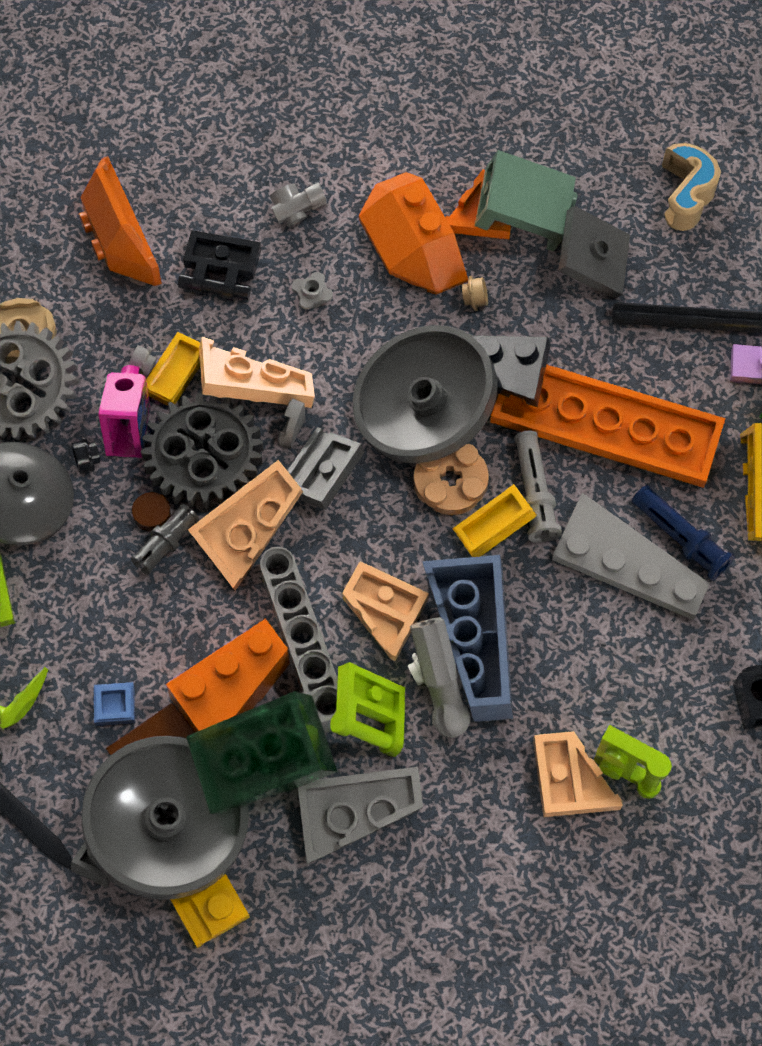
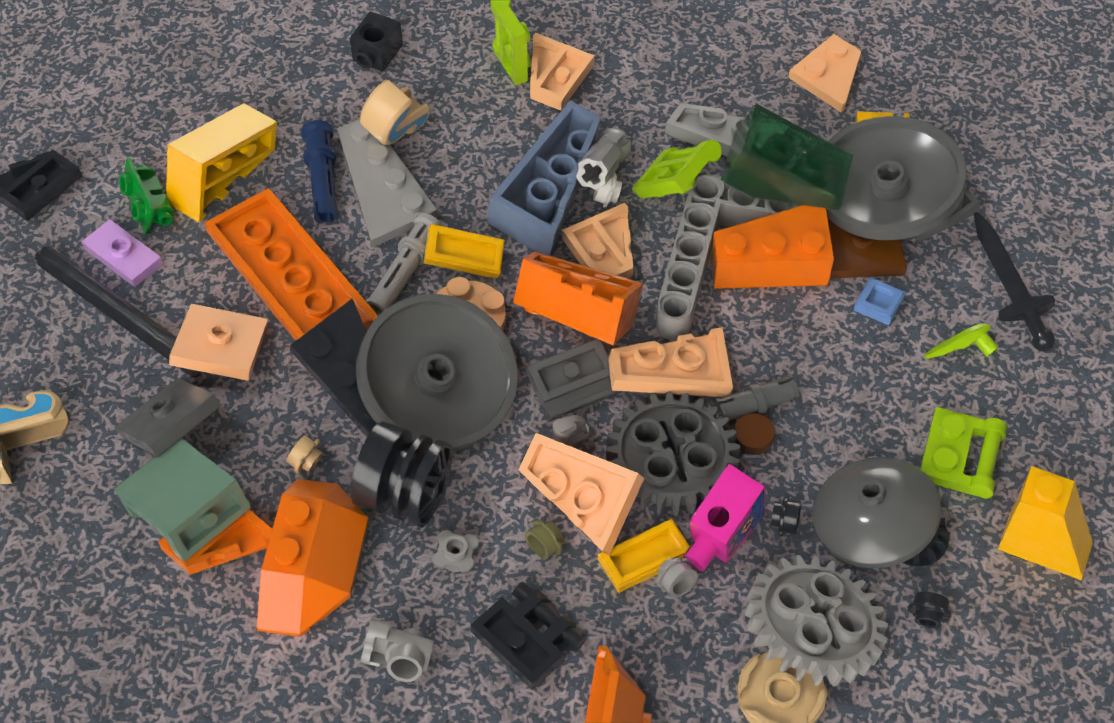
camera: 145 degrees left, 10 degrees down
none -> light nougat plate [169,304,268,381]
none -> black wheel [351,421,453,528]
none -> tan animal [359,80,430,145]
none -> orange wedge [513,251,644,345]
none -> olive plate [525,519,564,560]
none -> light nougat wing [789,34,861,112]

